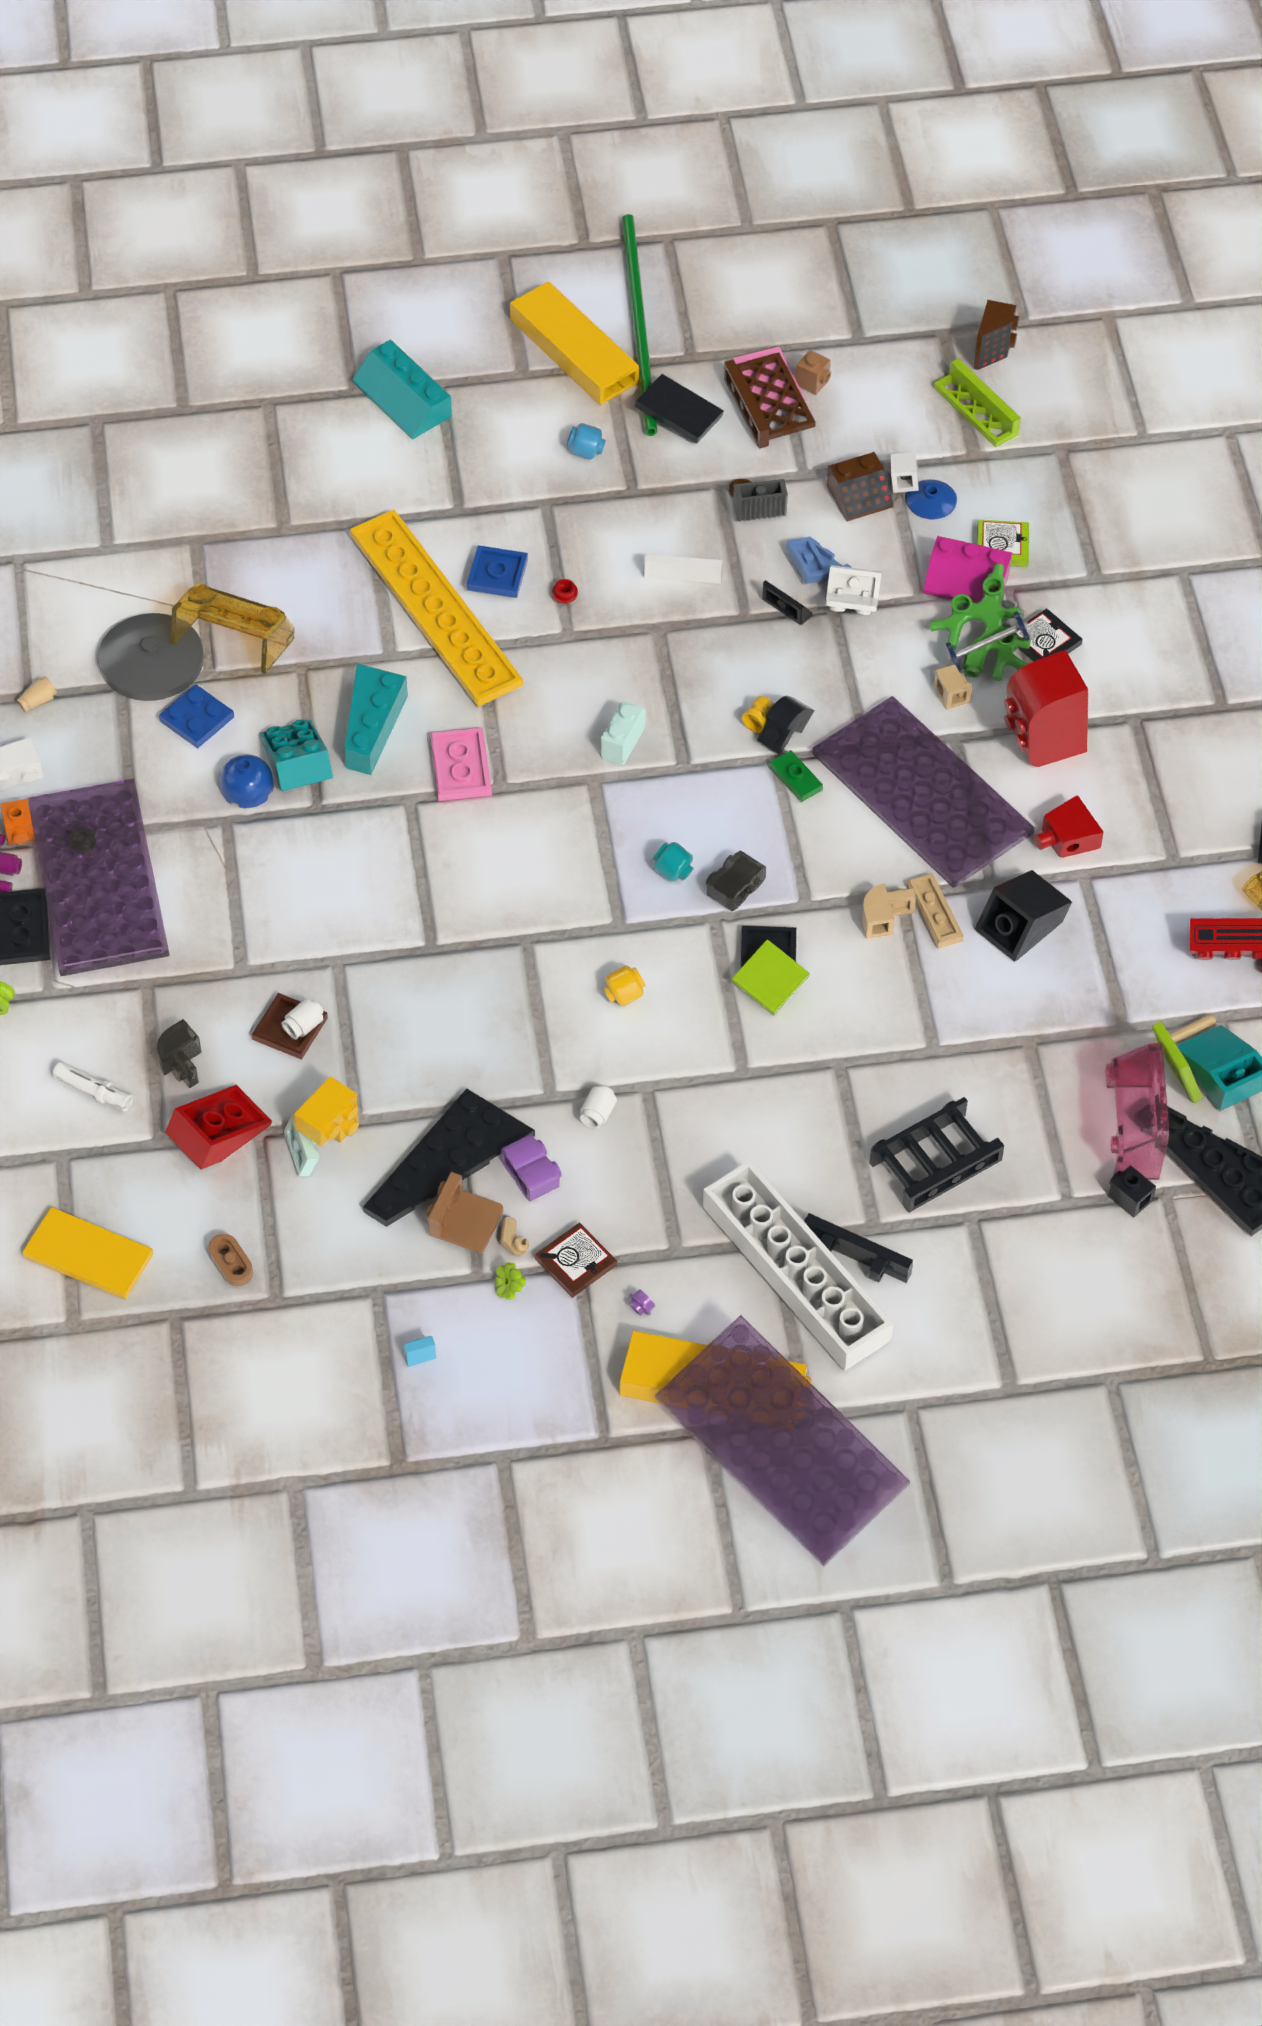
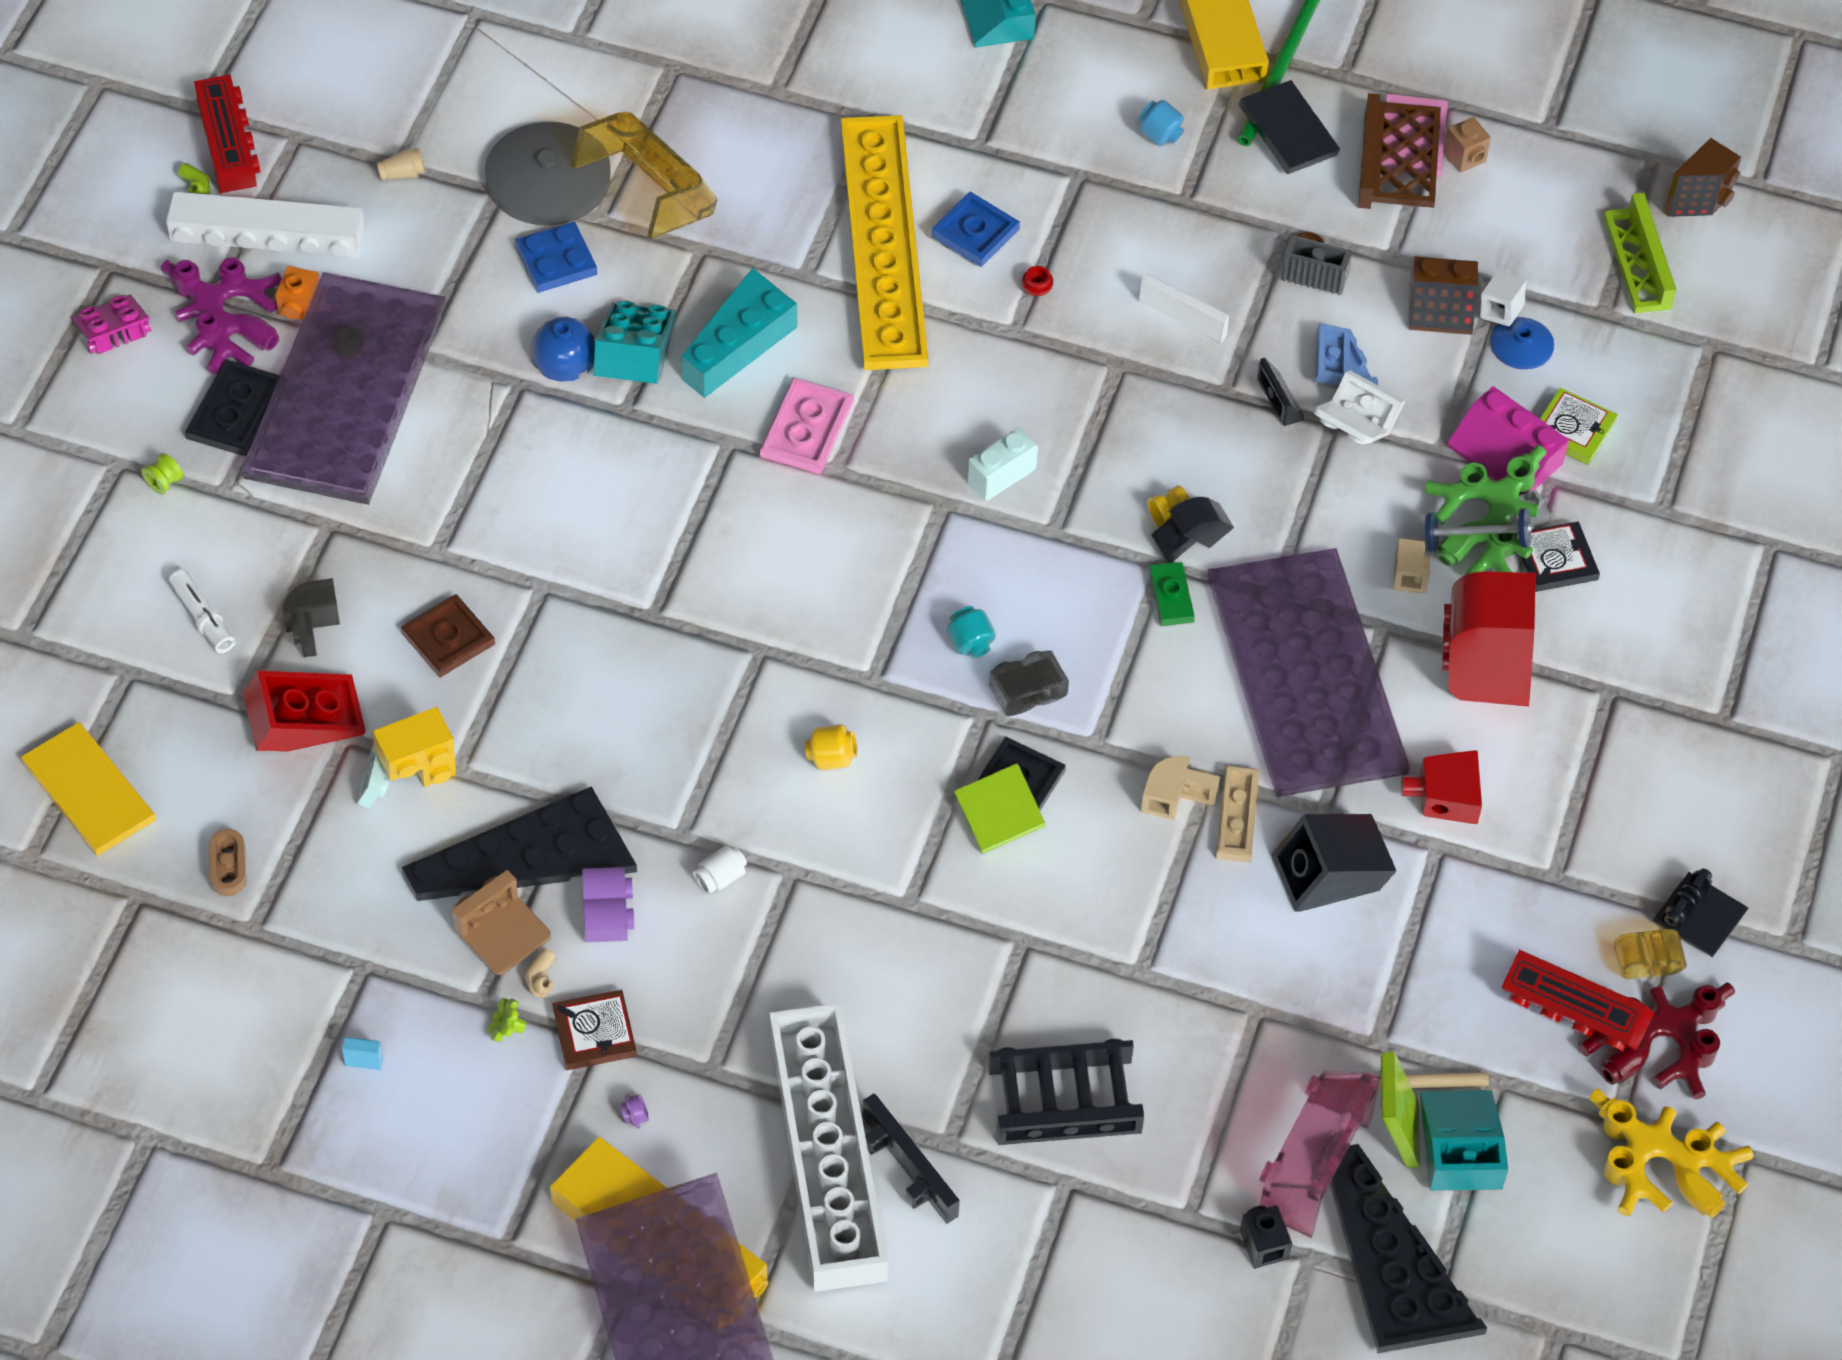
camera: 25 degrees right, 0 degrees up
white brick [282,999,323,1039] -> none

